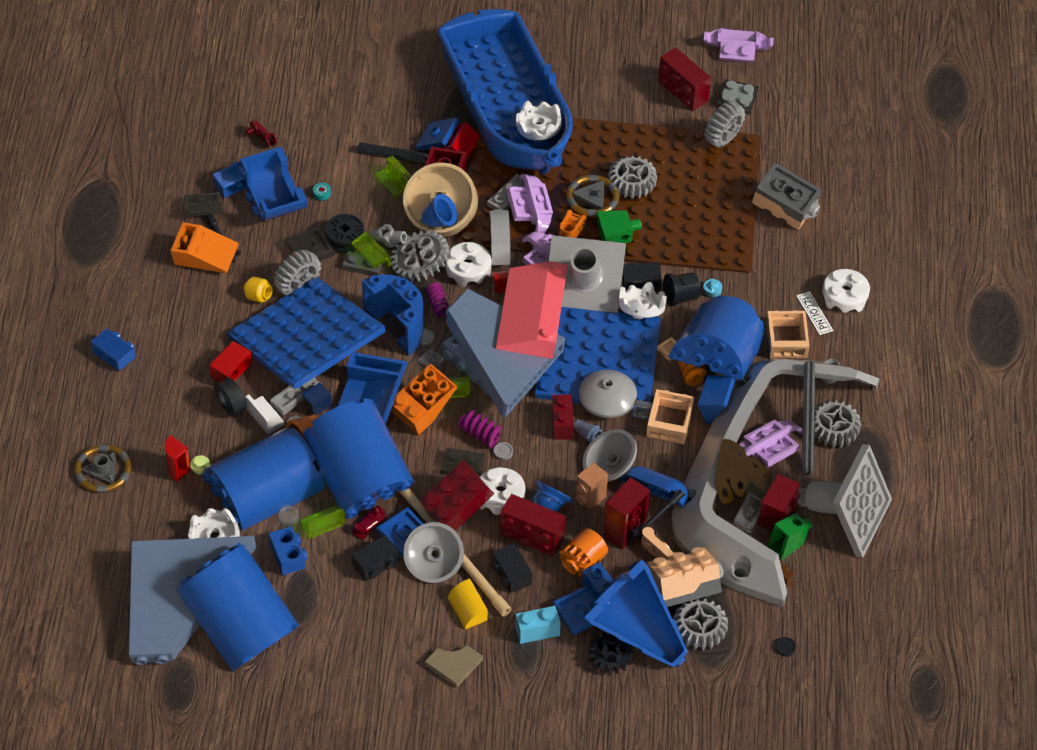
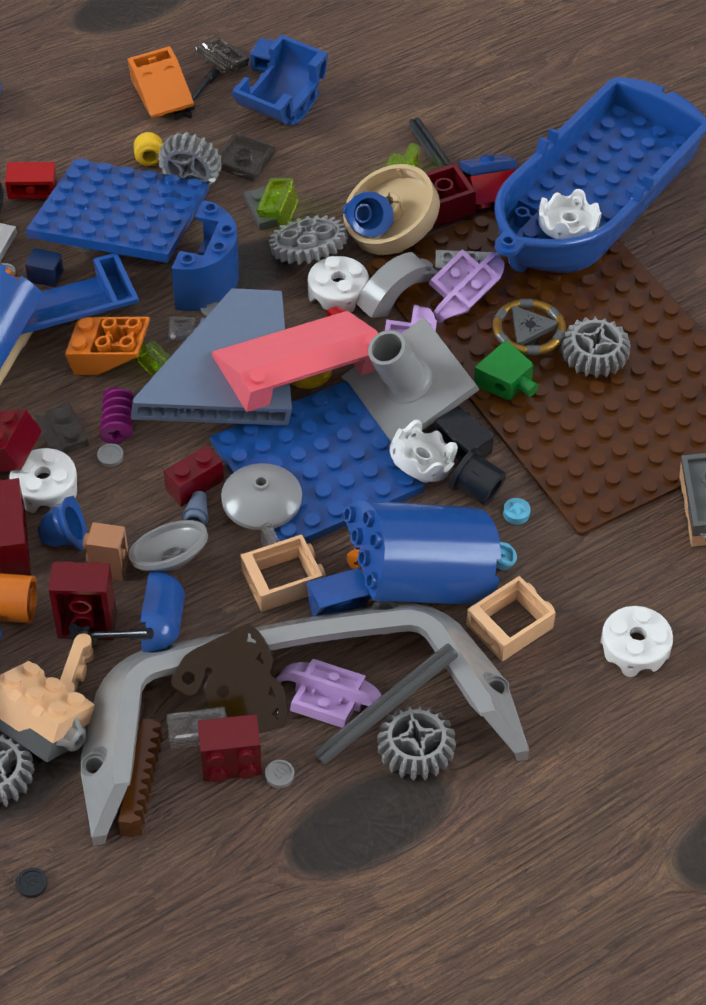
camera: 55 degrees right, 0 degrees up
dark red piece [245,120,277,148] -> none
light grey hinge [270,378,322,416] -> none
teal tile [313,183,331,201] -> none
black wheel [326,214,364,254] -> none
light grey axle [370,224,407,248] -> none
magenta piece [426,283,449,317] -> none
orange piece [559,210,587,238] -> none
green torso [767,514,812,560] -> none
white sticker [796,291,833,335] -> none
light grey piece [805,444,892,558] -> none

